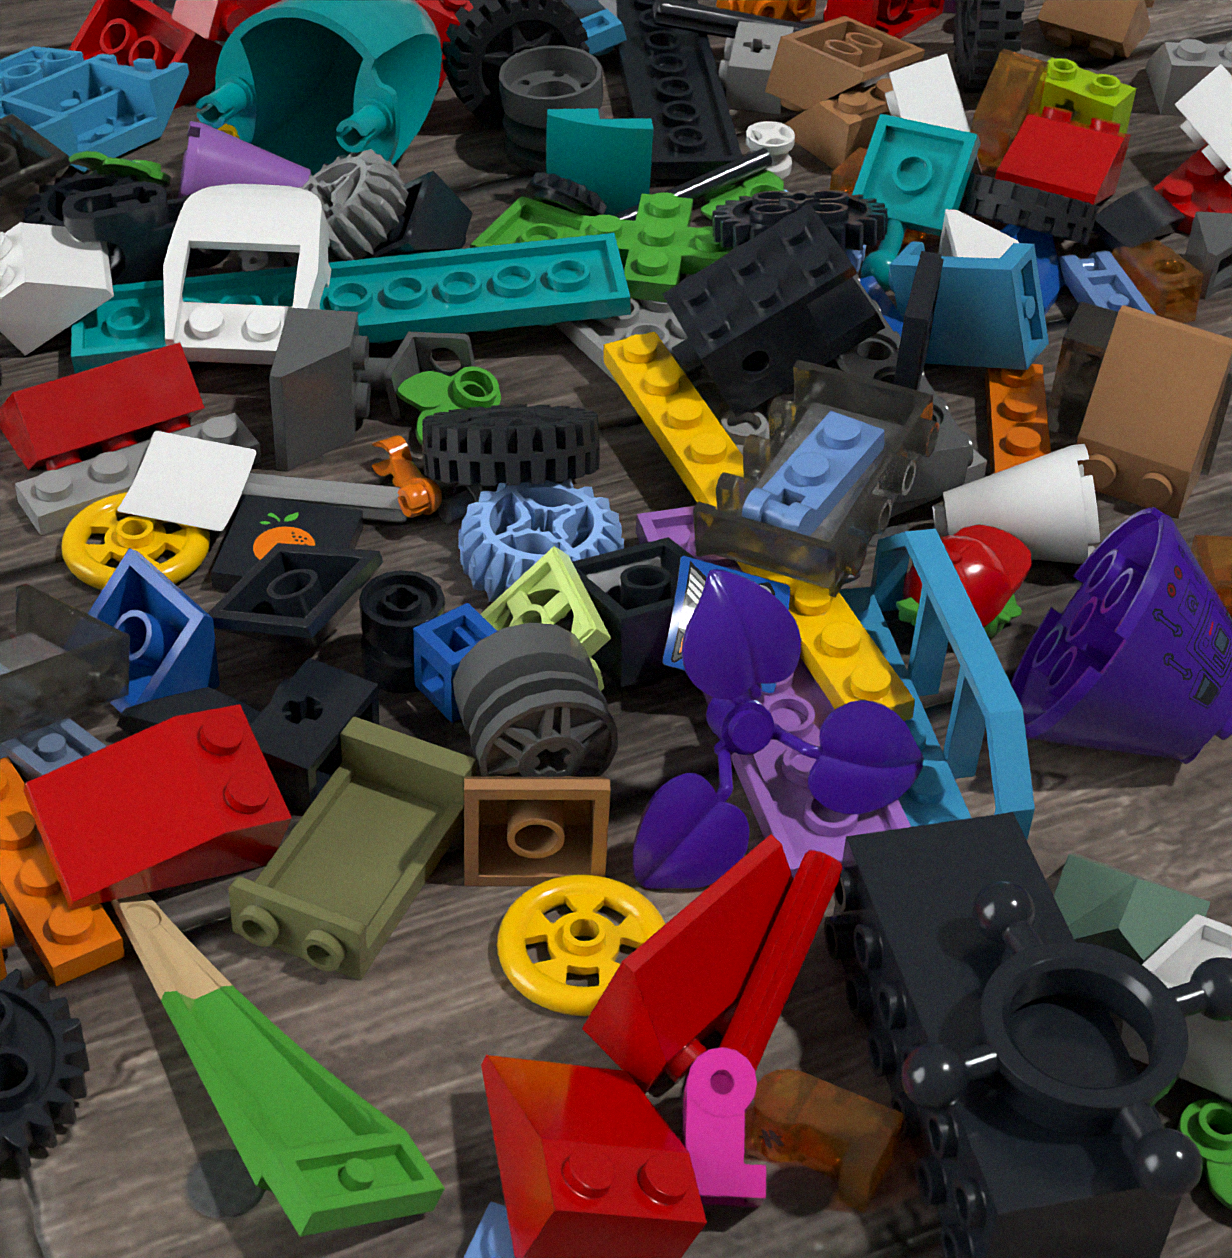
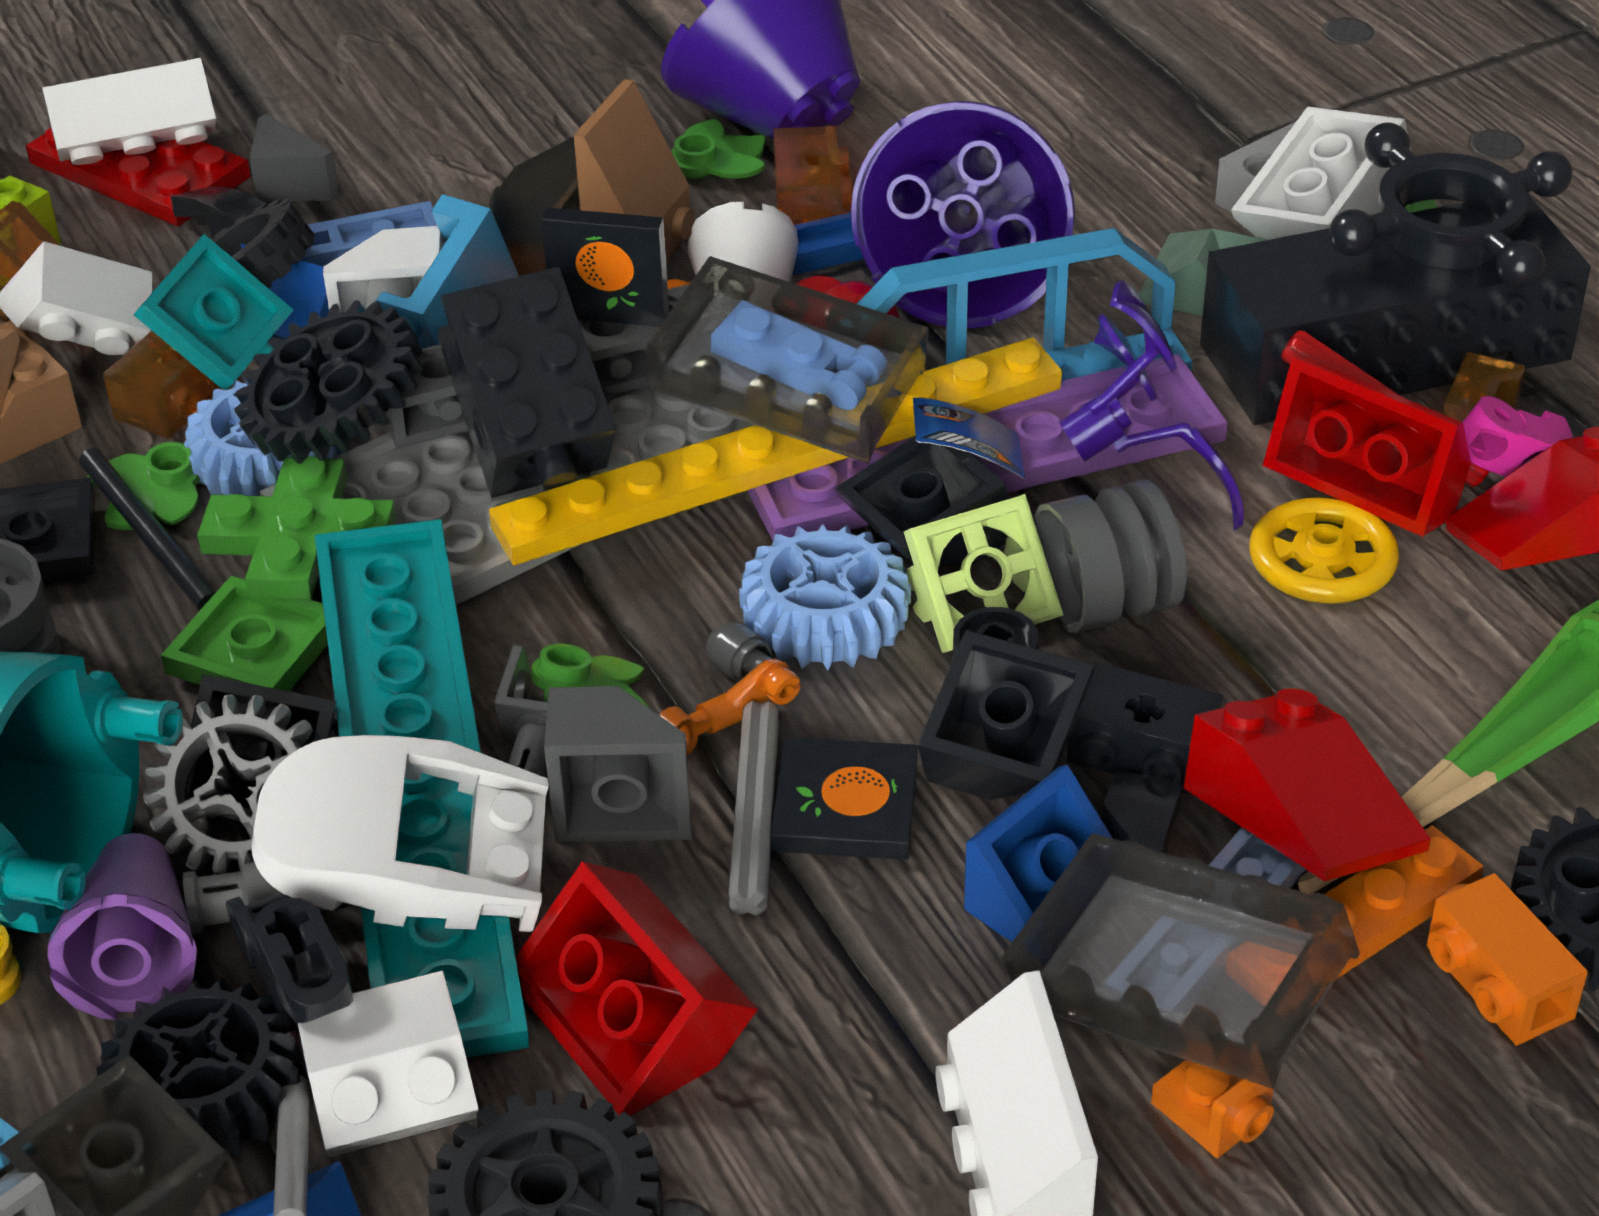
camera: 90 degrees left, 0 degrees up
light grey plate [15,413,261,535] -> none
yellow plate [61,492,210,590] -> none
bright green plate [68,151,171,188] -> none
white sticker [117,431,256,531] -> none
olive panel [228,716,476,981] -> none
blue brick [413,603,497,723] -> none
black wheel [422,404,600,486] -> none
medium nougat slope [464,776,611,886] -> none
black gear [526,172,607,217] -> none
teal slope [545,108,653,215] -> none
white wheel [745,121,795,179] -> none
red slope [995,106,1131,205] -> none
clear orange leg [1112,240,1204,323] -> none

